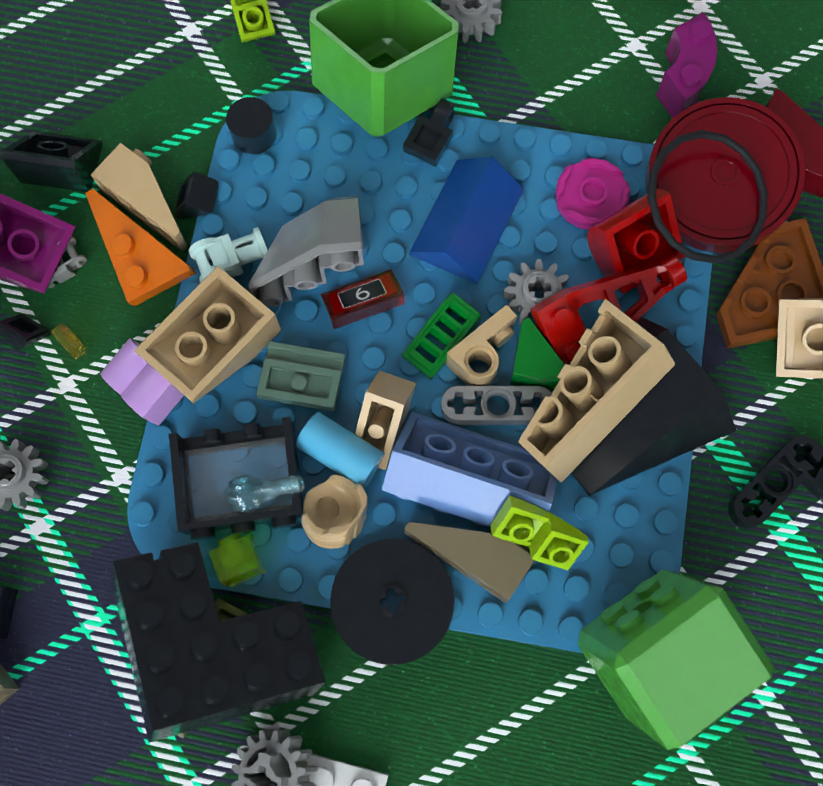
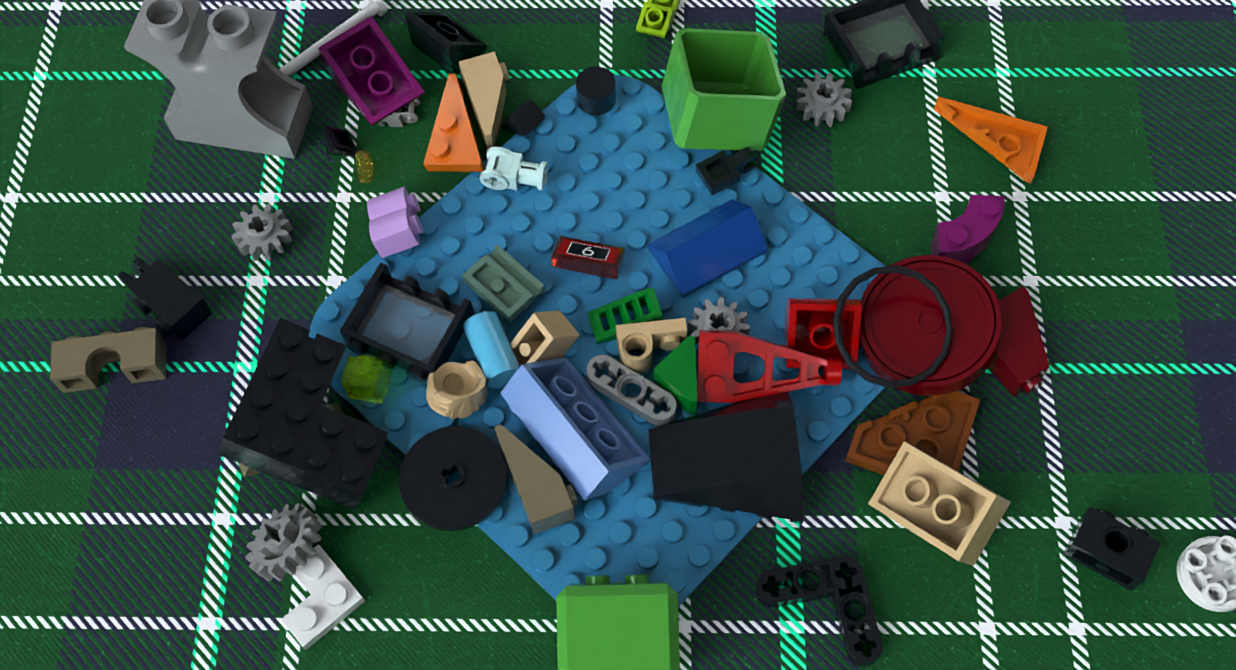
camera: 35 degrees right, 10 degrees down
tan slope [134,266,281,403] -> none
clear light blue plate [222,475,304,511] -> none
light grey brick [249,195,364,307] -> none
lime slope [490,496,589,570] -> none
tan wedge [518,299,675,483] -> none
dark pink tile [555,158,630,230] -> none

